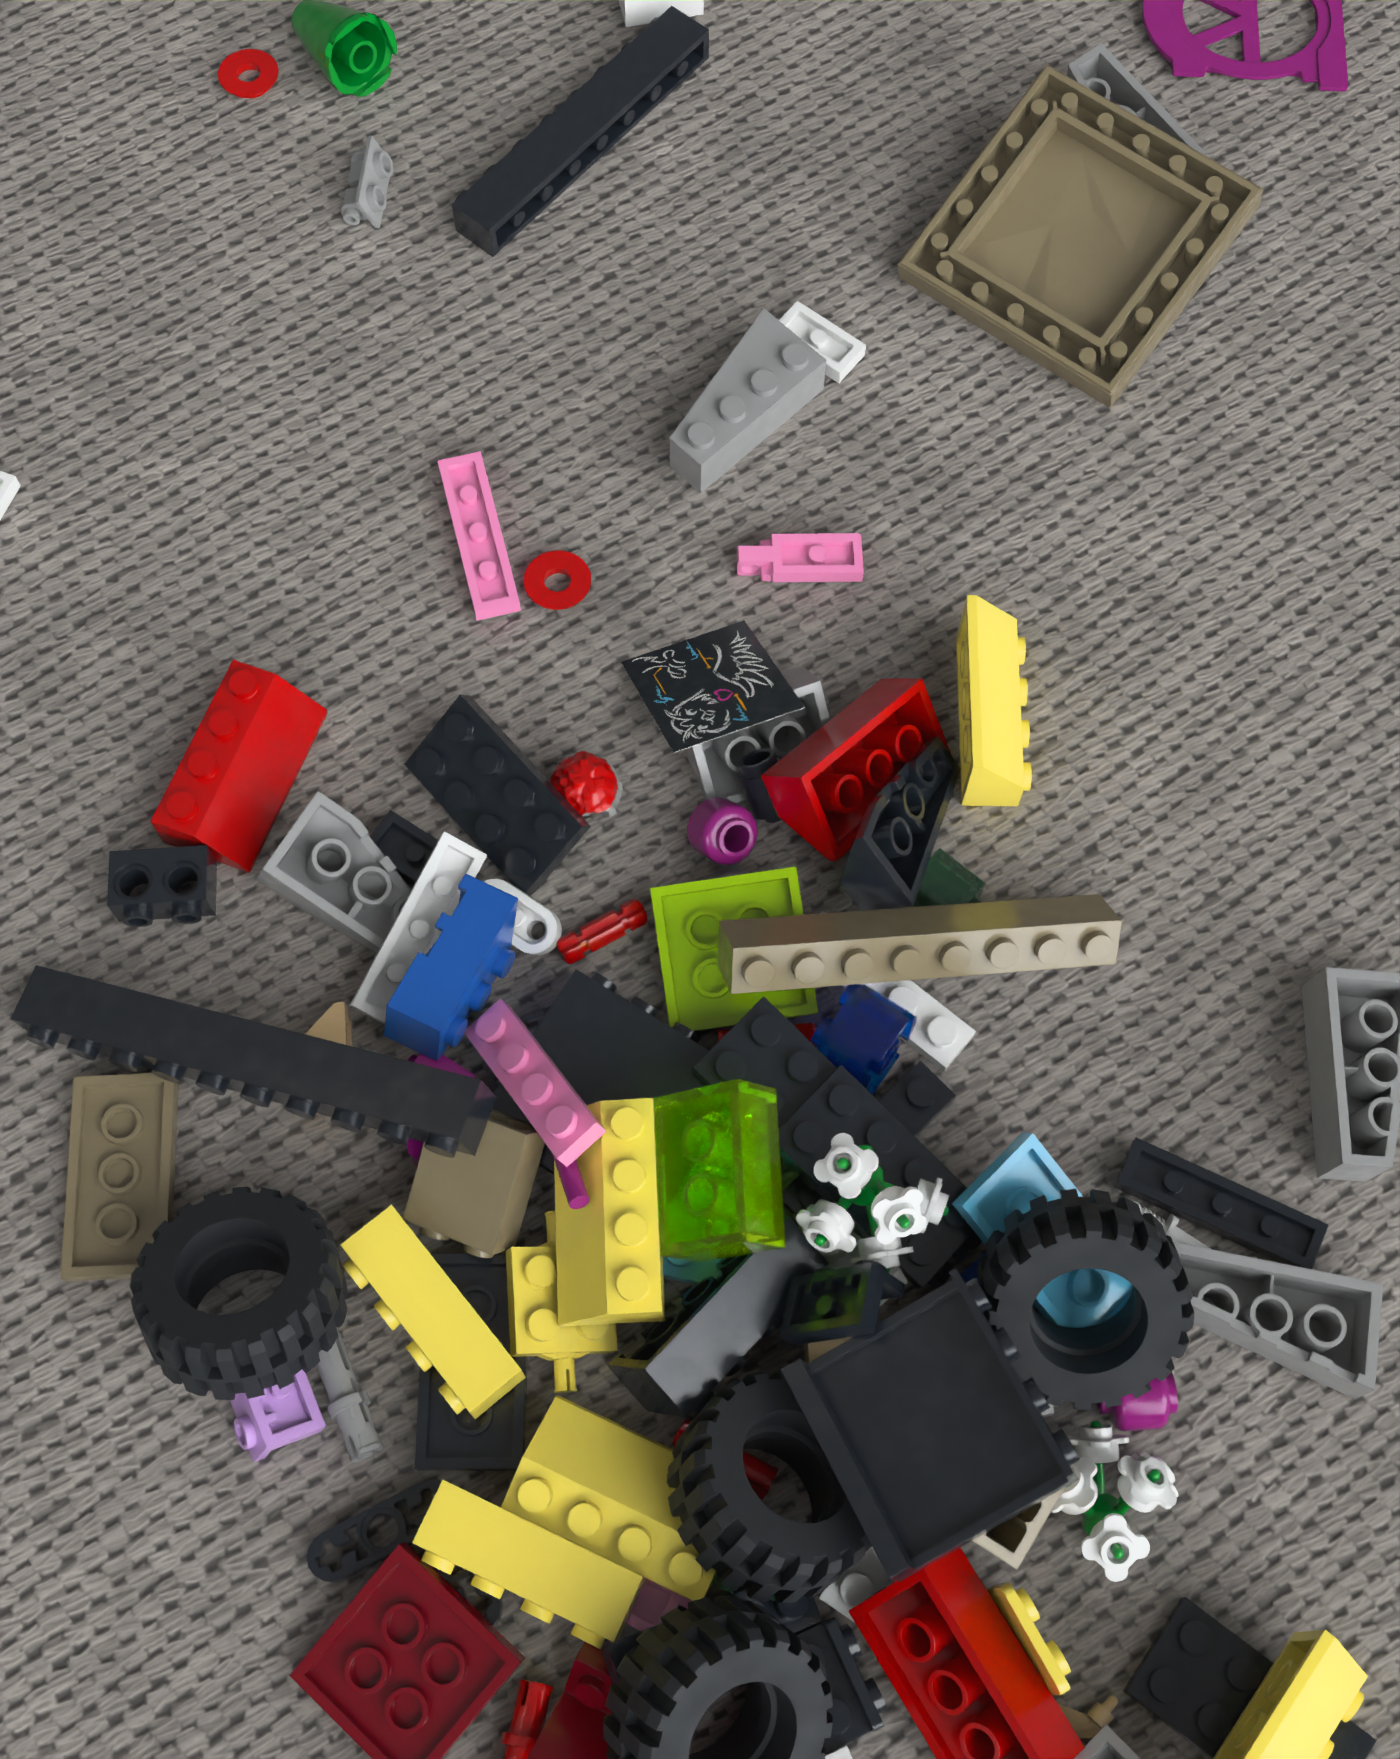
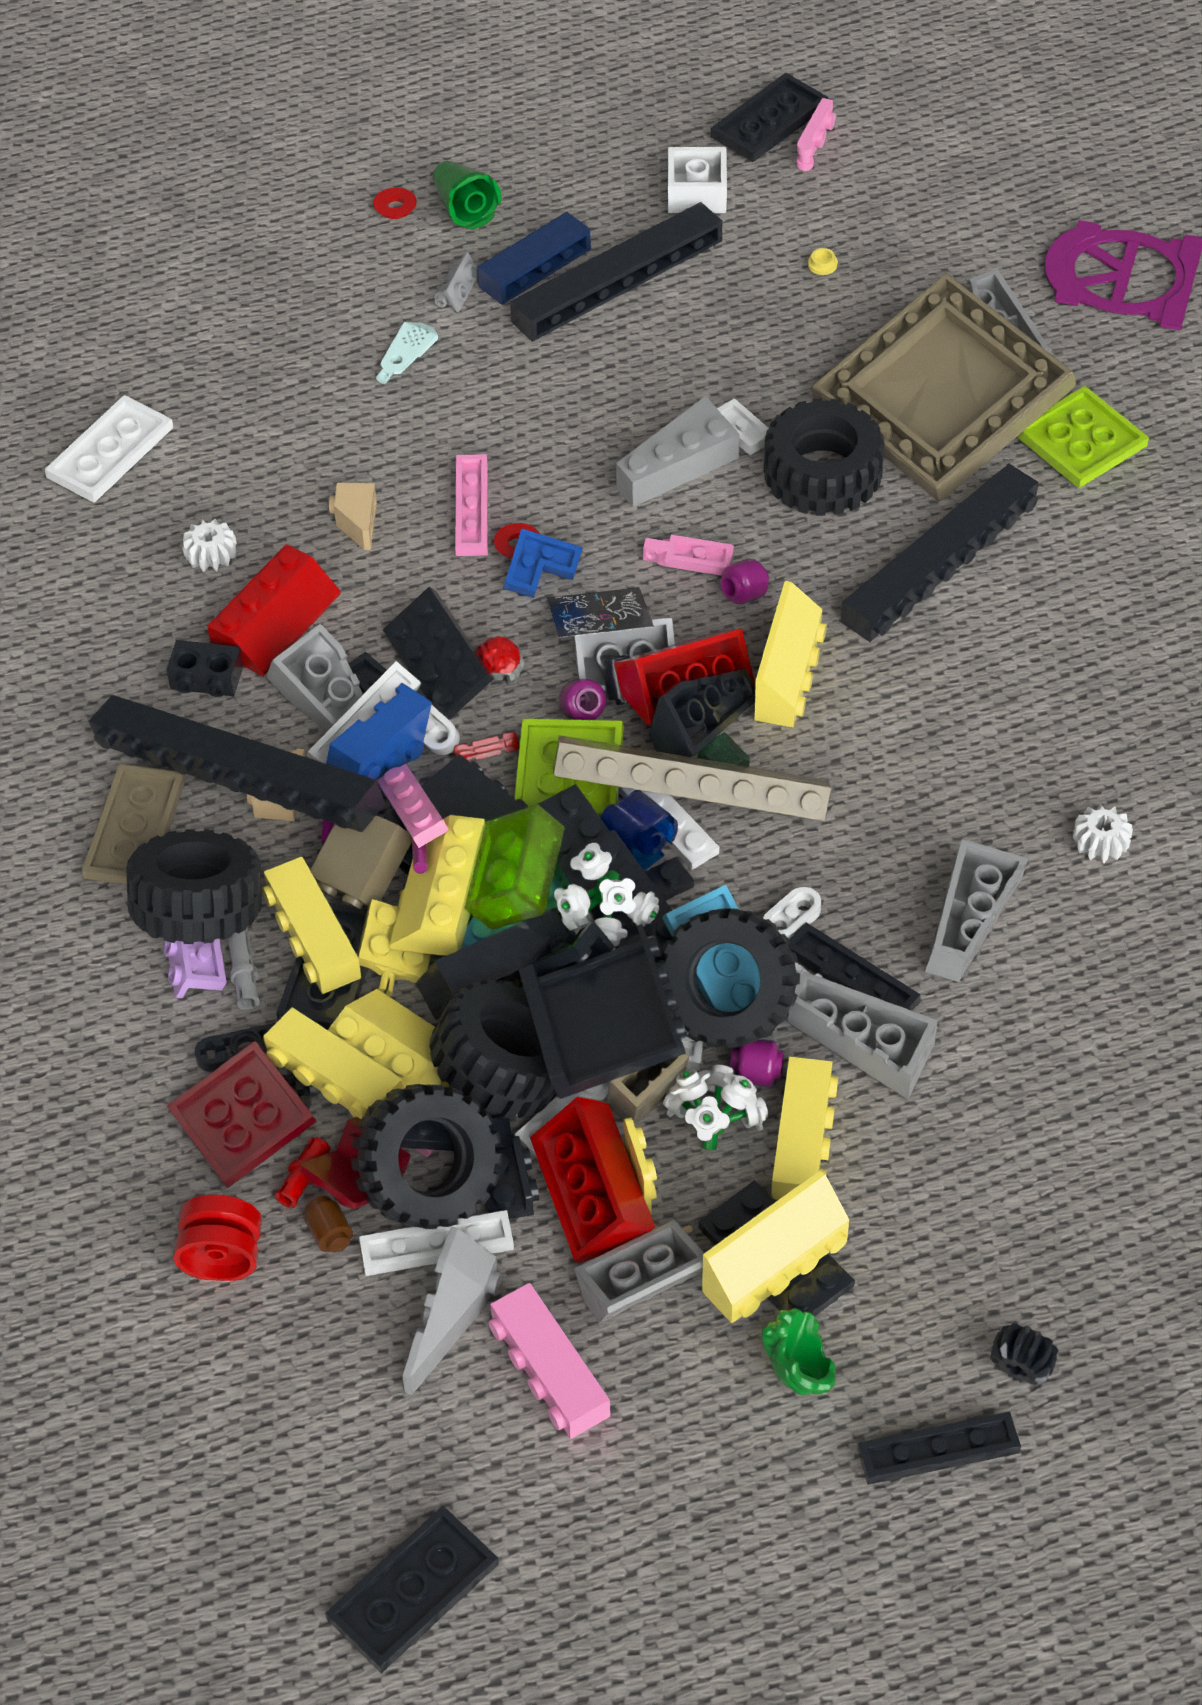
camera: 15 degrees right, 15 degrees down
none -> white gear [182,519,237,572]
none -> tan slope [329,483,377,550]
none -> light aqua piece [376,322,438,384]
none -> dark blue brick [478,212,591,305]
none -> blue plate [503,529,583,598]
none -> magenta head [720,559,769,605]
none -> white plate [763,887,821,940]
none -> black tyre [764,398,884,516]
none -> light yellow brick [771,1057,838,1200]
none -> light yellow plate [808,248,838,275]
none -> black brick [841,463,1038,642]
none -> lime plate [1017,386,1149,488]

